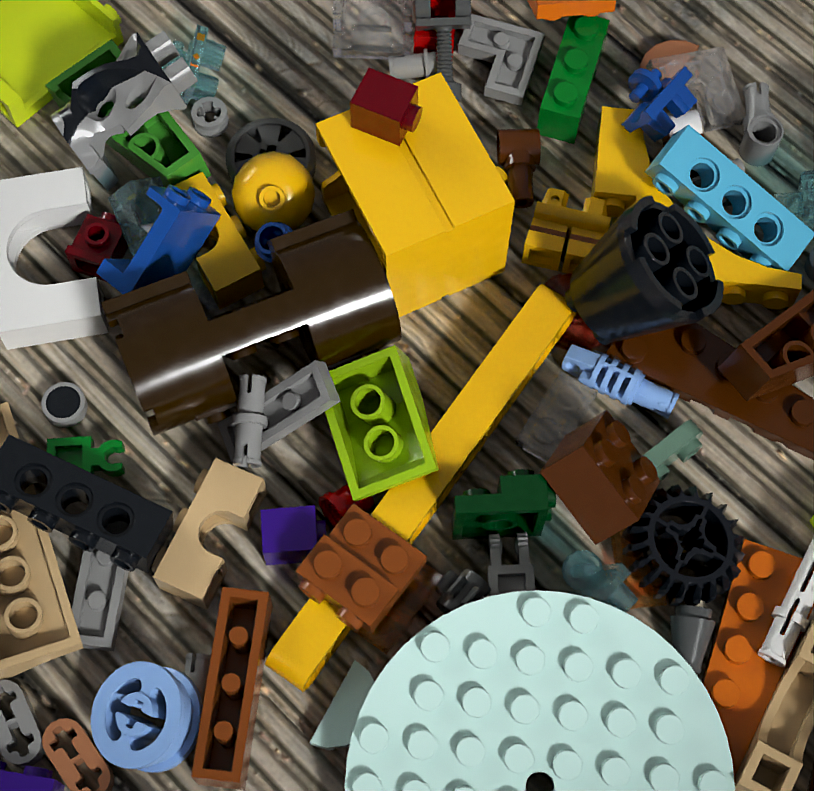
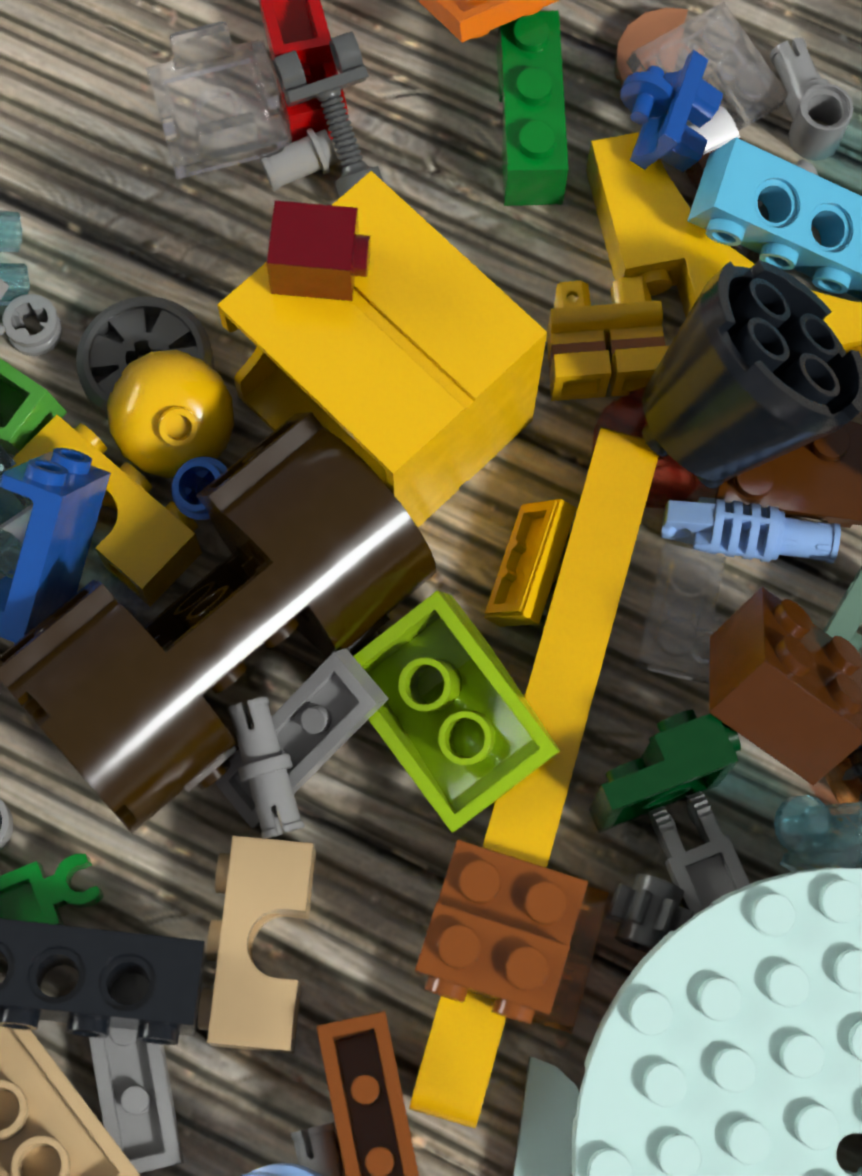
camera: 20 degrees left, 5 degrees up
dark purple brick [260,505,327,566] -> none
red piece [319,484,374,527] -> none
light grey plate [458,14,545,106] -> none
reddish brown pin [497,128,541,209] -> none
none -> yellow plate [484,499,577,627]

